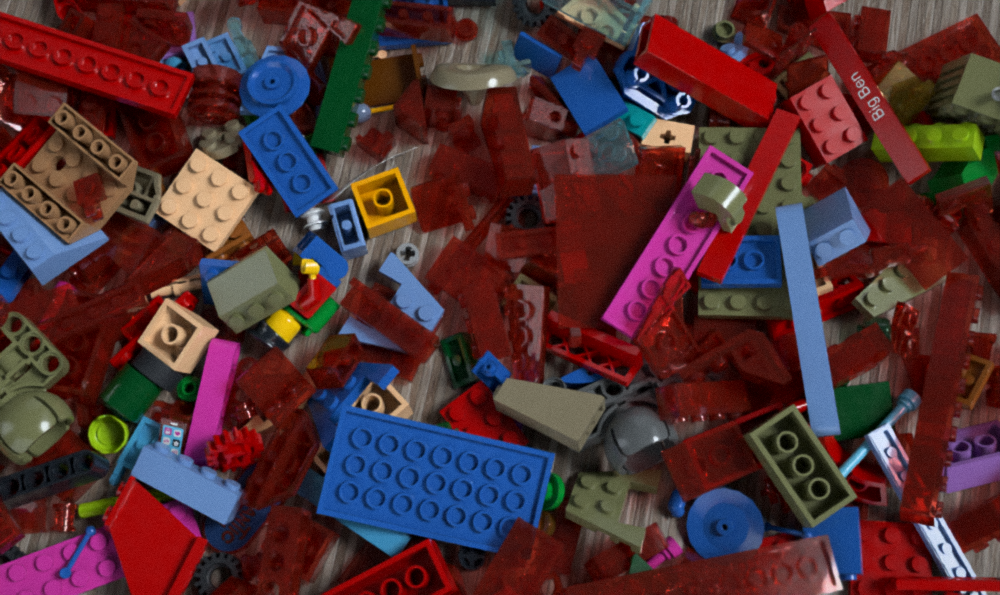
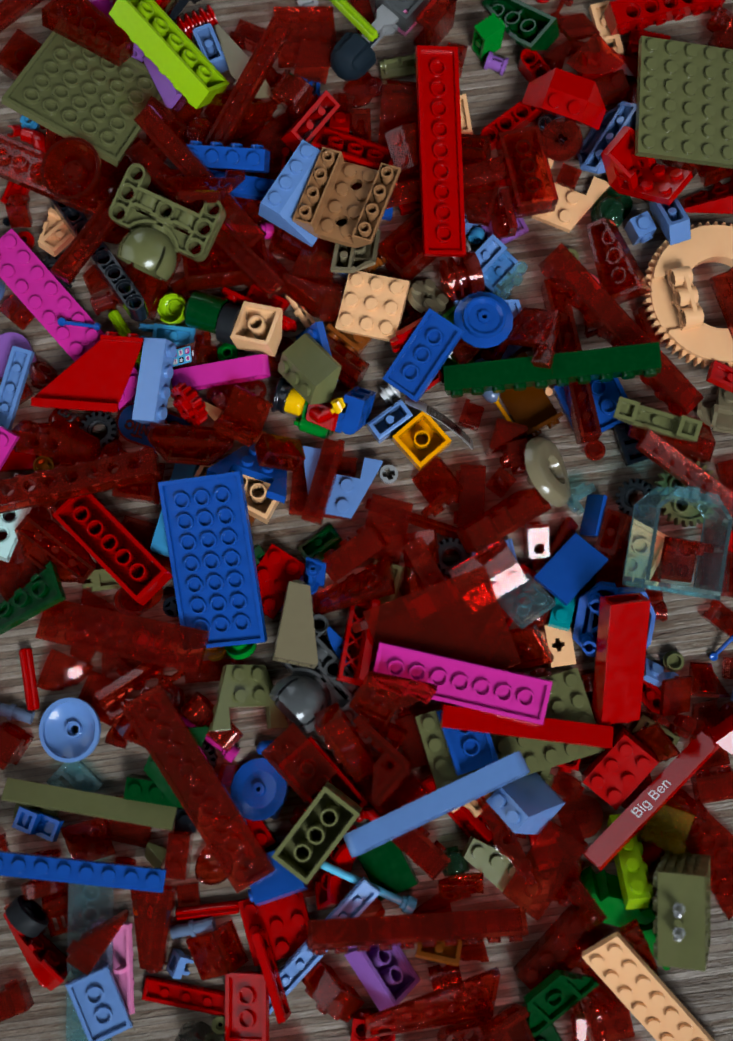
camera: 75 degrees right, 10 degrees up
clear red plate [73,173,107,222] -> none
clear red plate [571,25,606,72] -> none
clear red arm [688,211,718,229] -> none
olive brick [691,172,747,233] -> none
blue hinge [764,521,813,541] -> none

